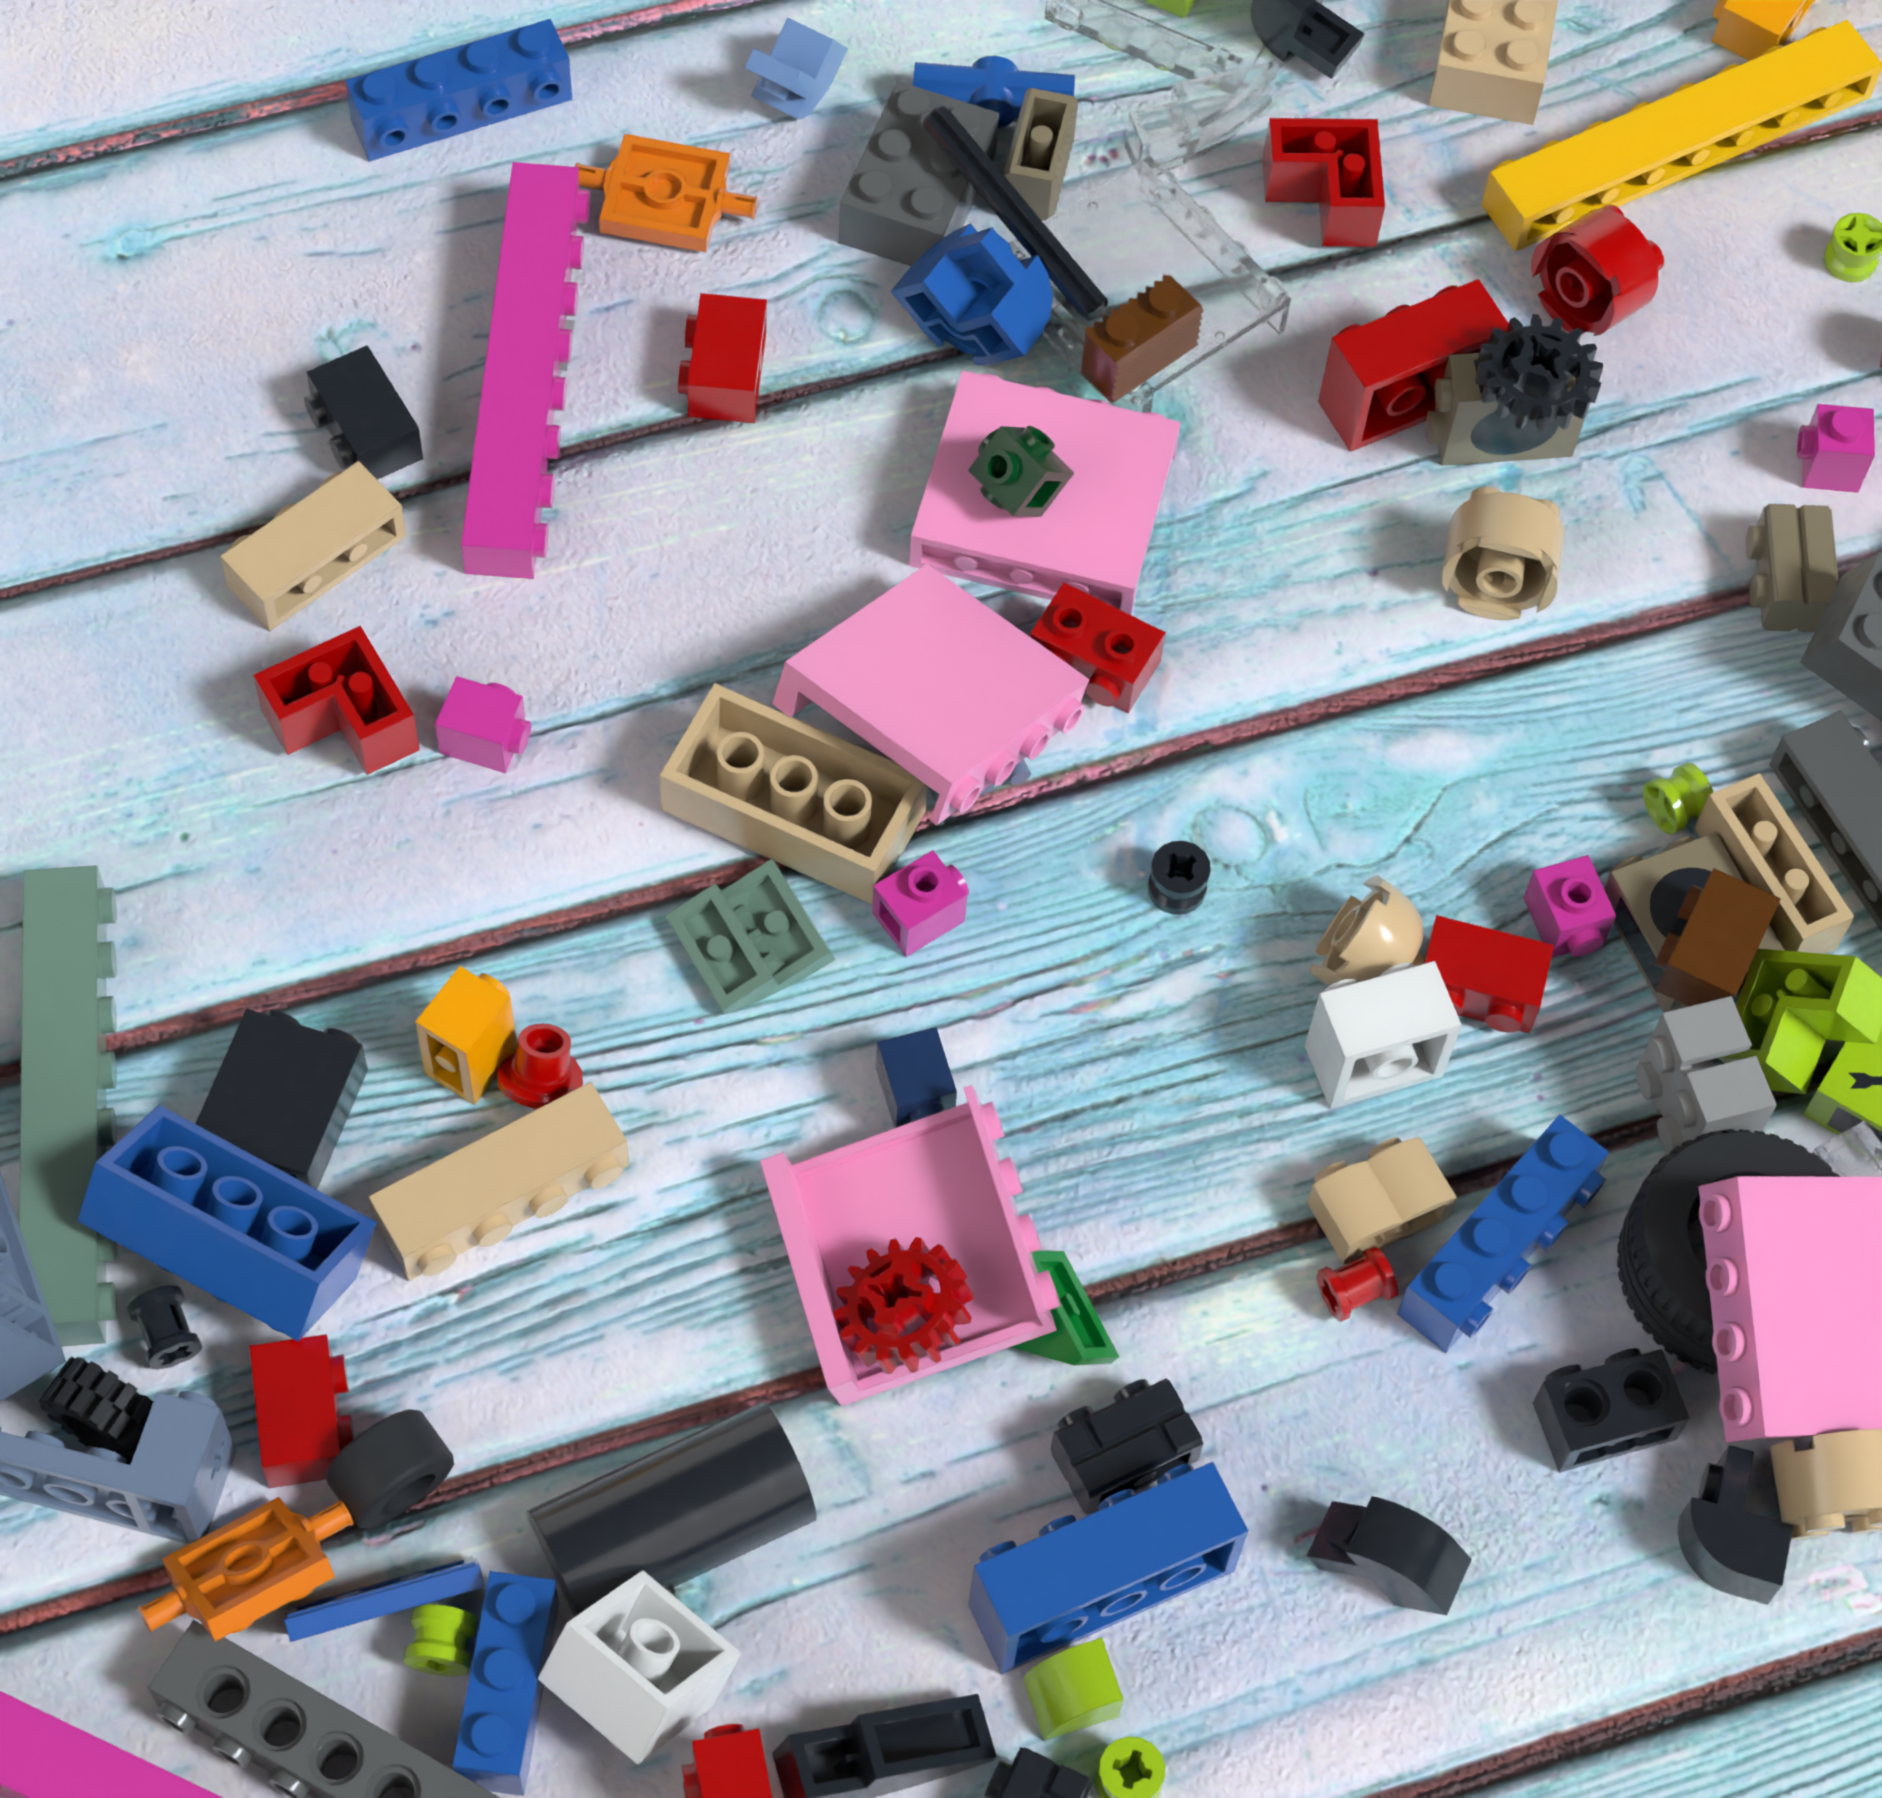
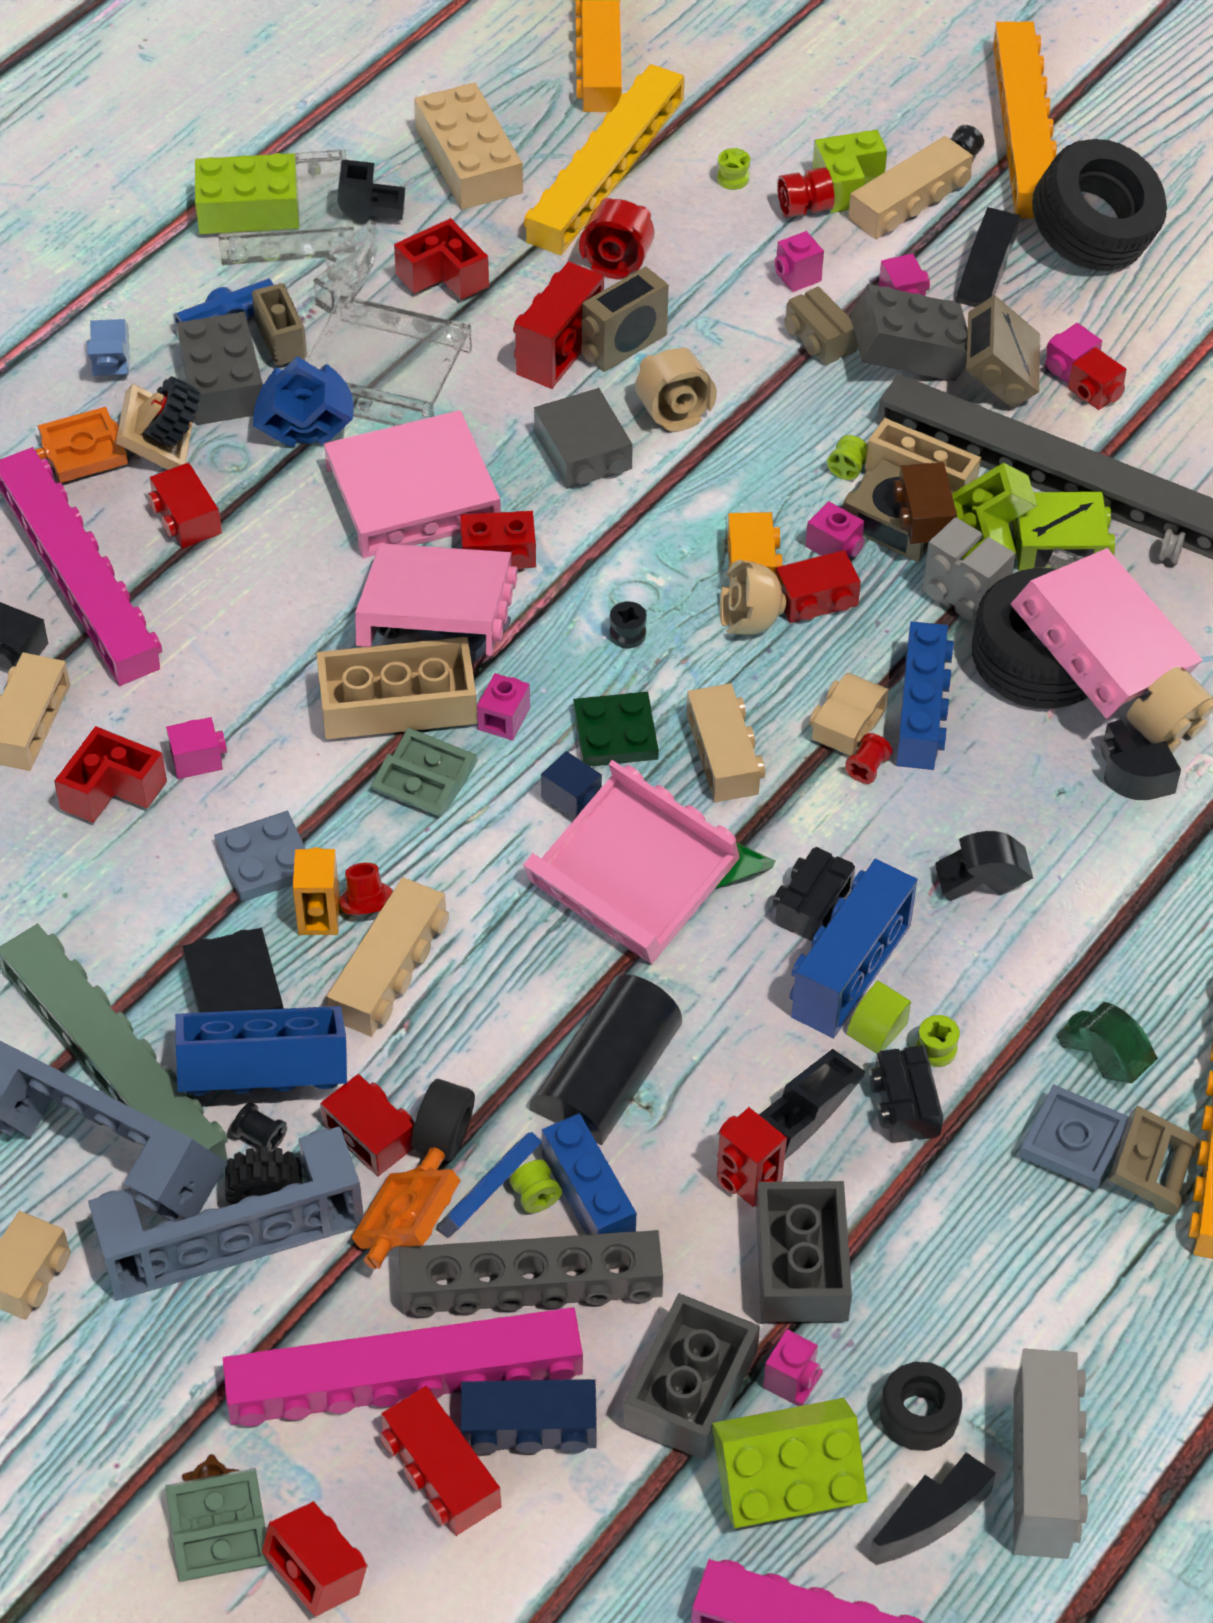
camera: 30 degrees left, 10 degrees down
white brick [538,1570,742,1765] -> none
red gear [833,1237,974,1374] -> none
black axle [923,105,1108,321] -> none
dark green brick [968,426,1074,517] -> none
reddish brown brick [1081,275,1204,402] -> none
white brick [1304,961,1462,1109] -> none
black gear [1475,314,1603,433] -> none
black brick [1532,1348,1690,1473] -> none
none -> plate [116,376,200,470]
none -> sand blue plate [214,810,306,902]
none -> dark grey brick [534,388,633,489]
none -> dark green plate [573,691,659,766]
none -> tan brick [686,683,765,803]
none -> light orange brick [727,512,783,581]

